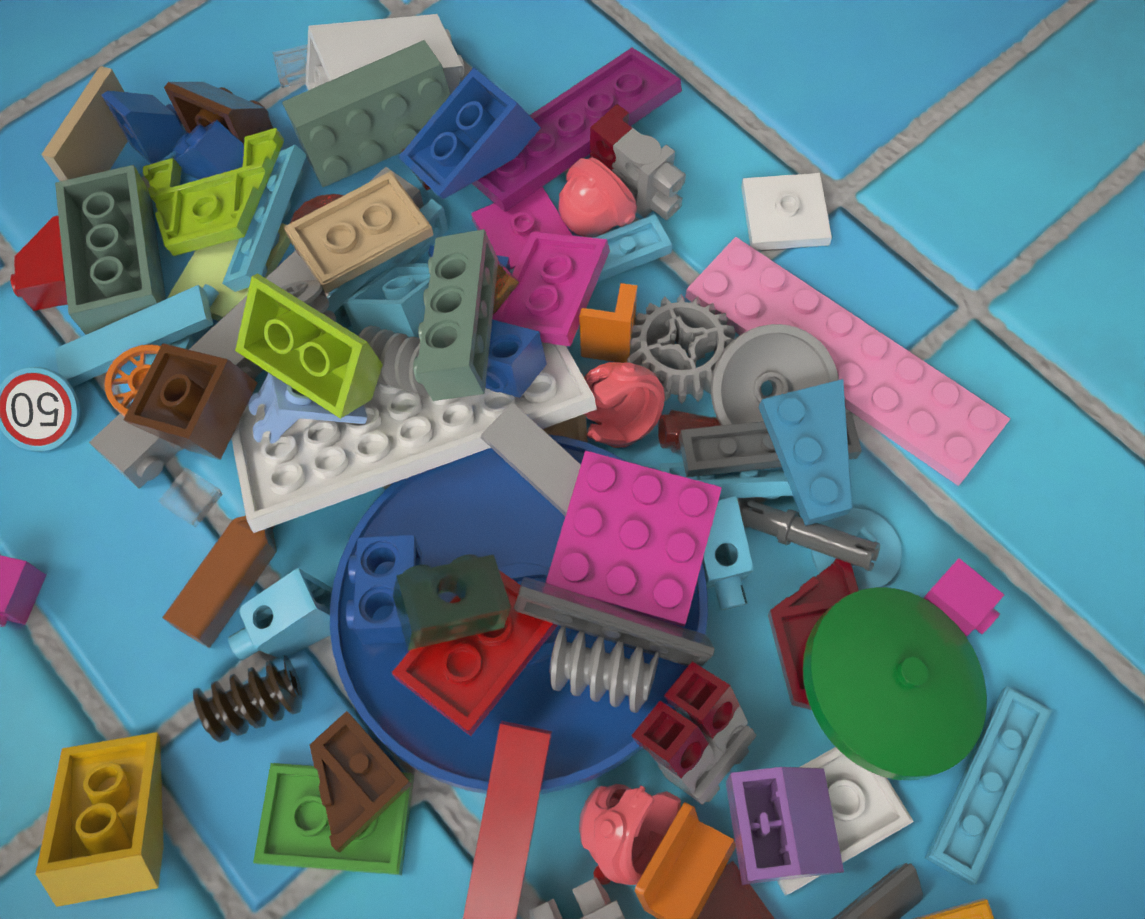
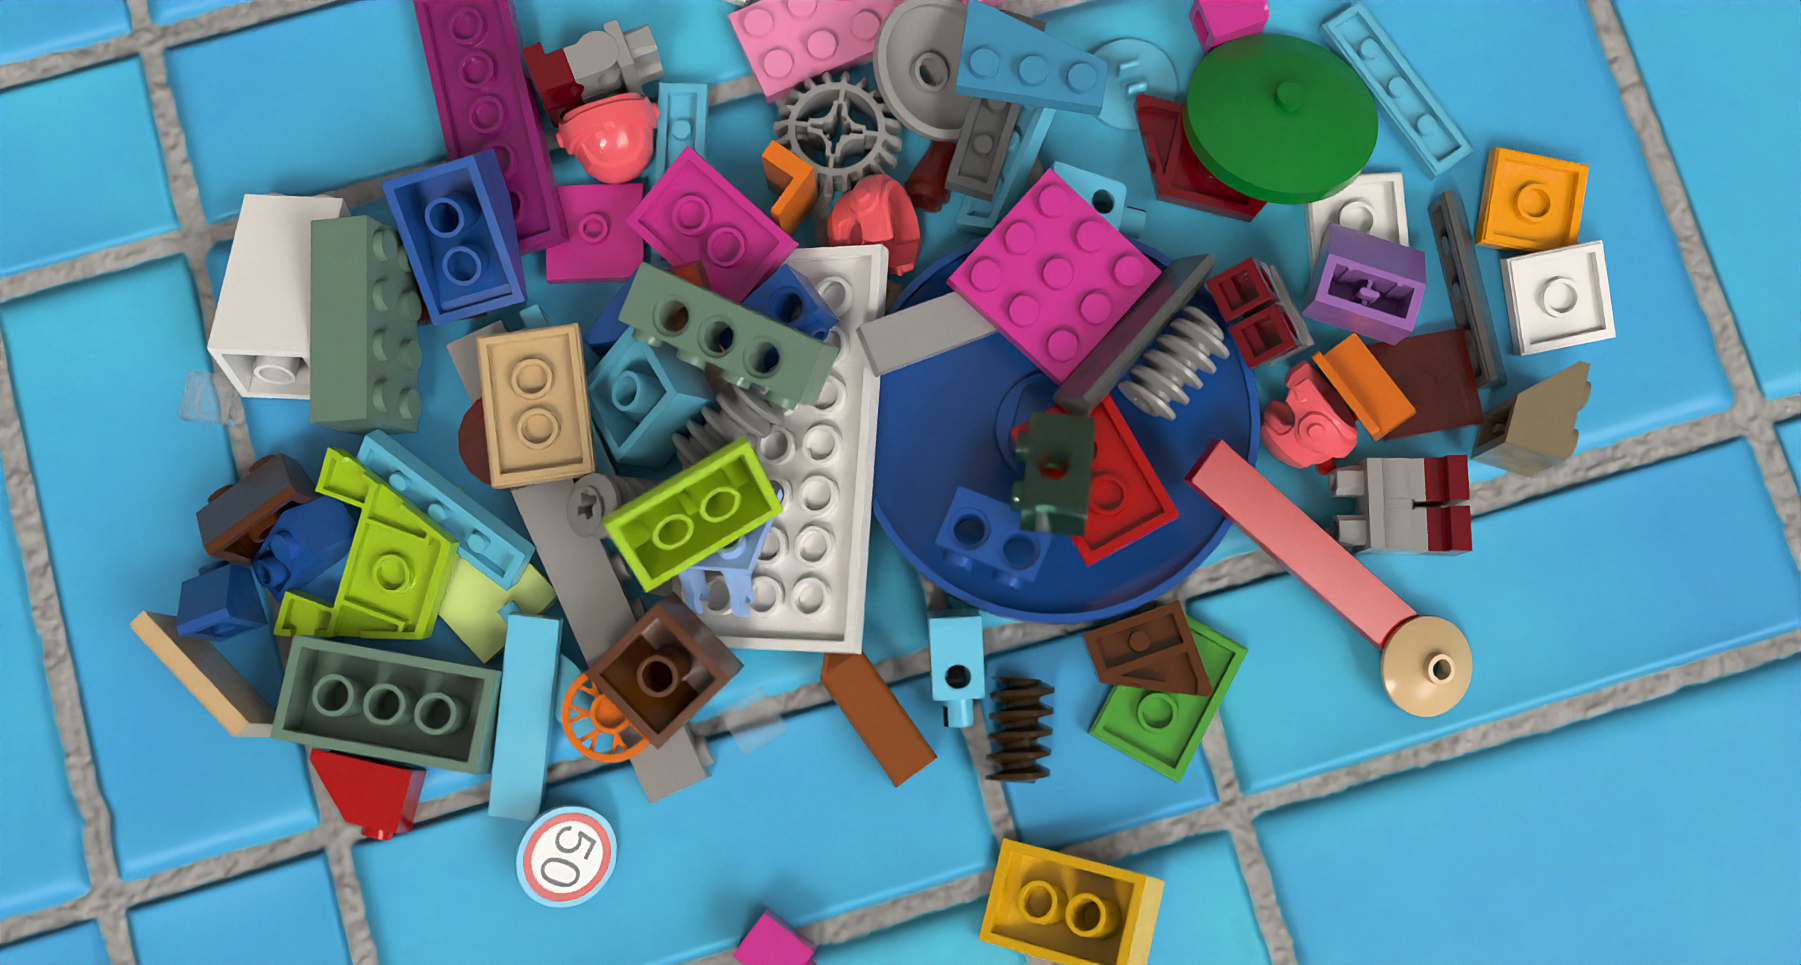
camera: 70 degrees left, 15 degrees up
dark grey pin [742,500,880,571] -> none

